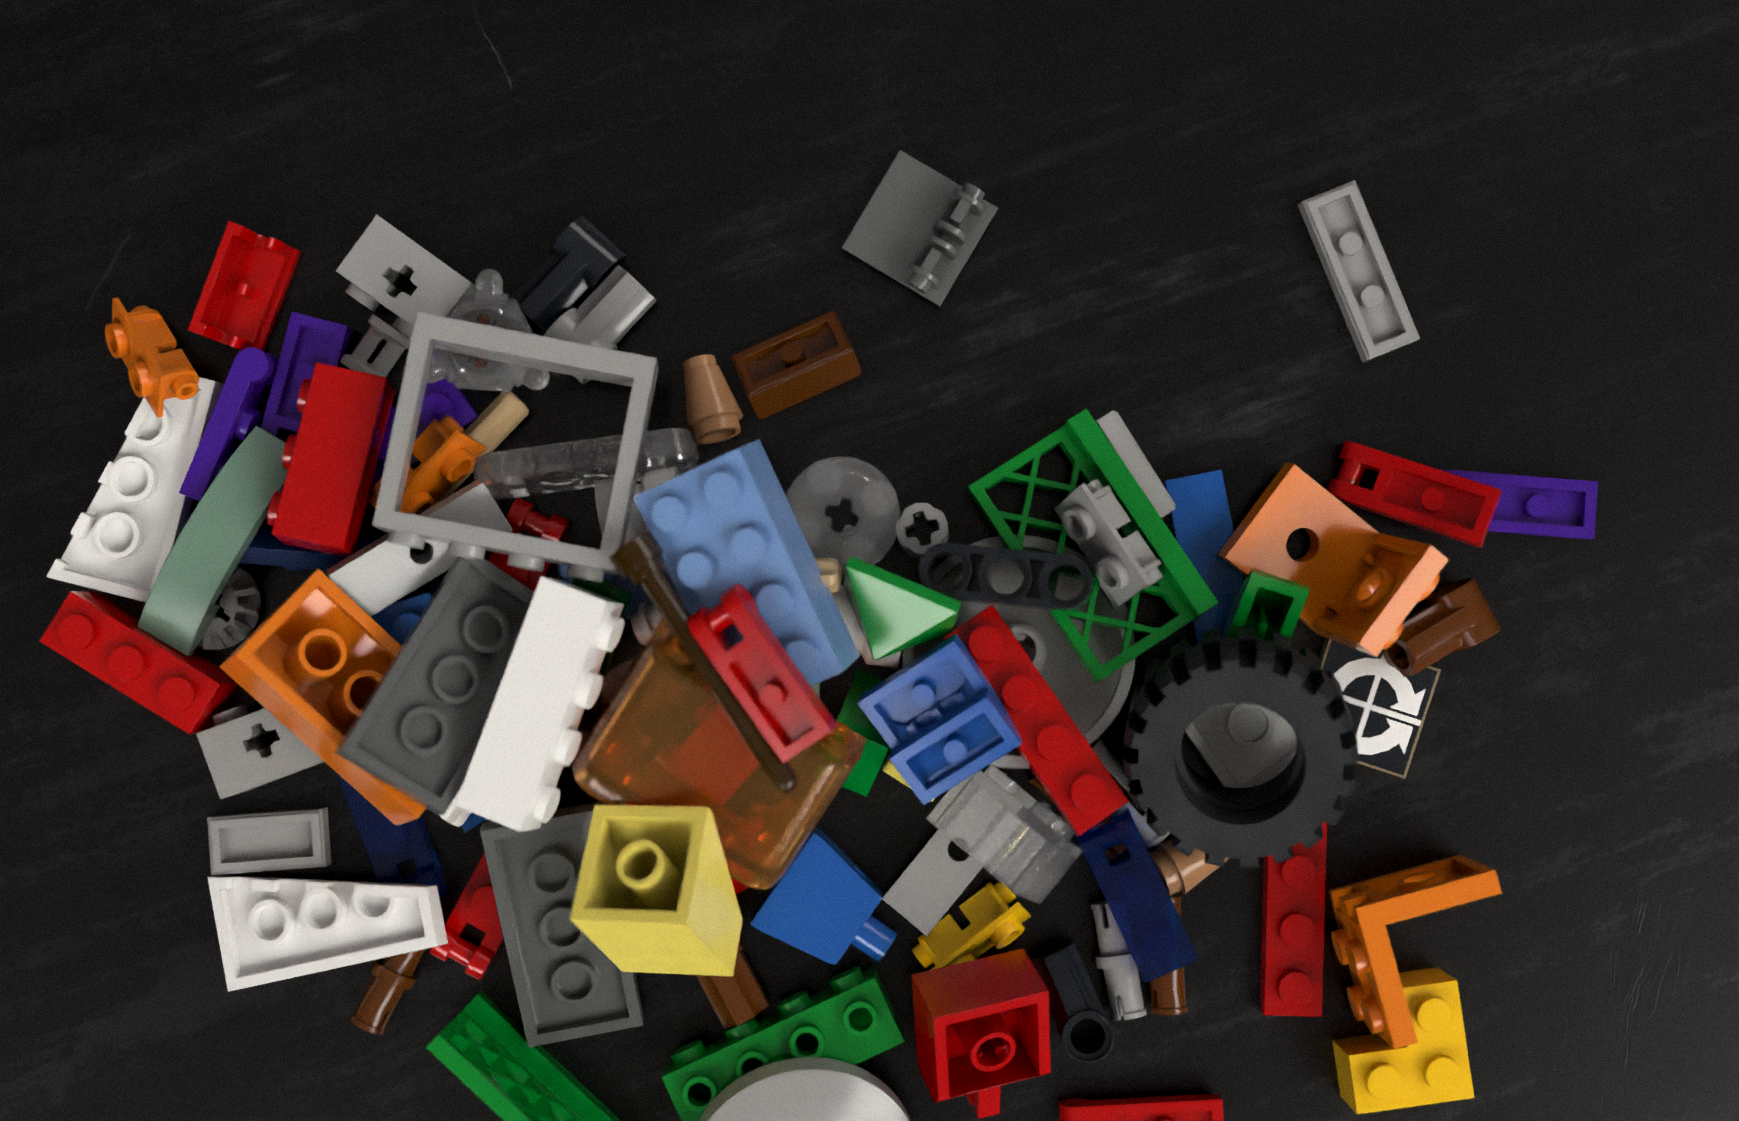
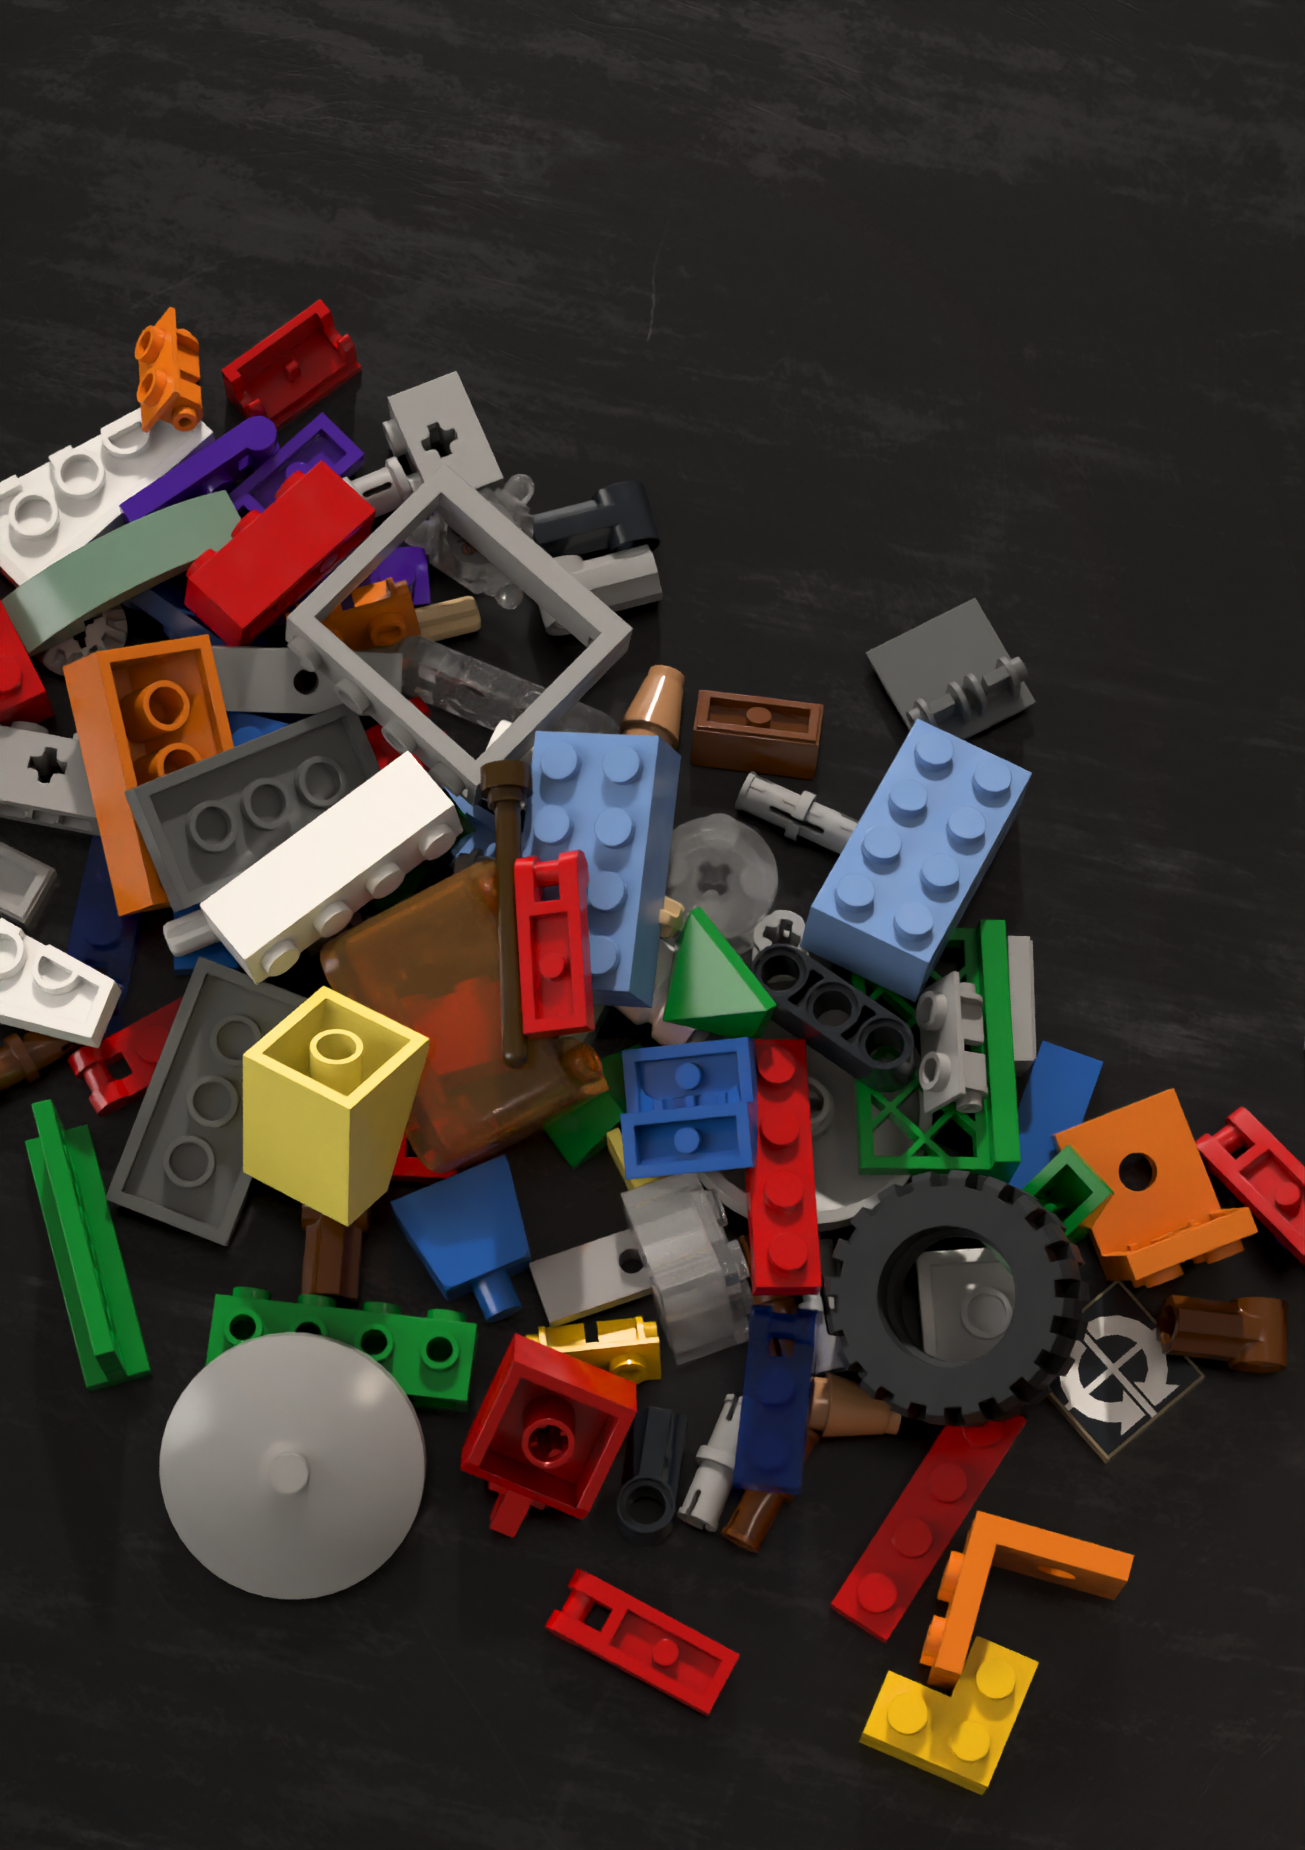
camera: 30 degrees right, 15 degrees down
none -> light grey pin [735,771,859,854]
none -> medium blue brick [799,719,1032,1003]

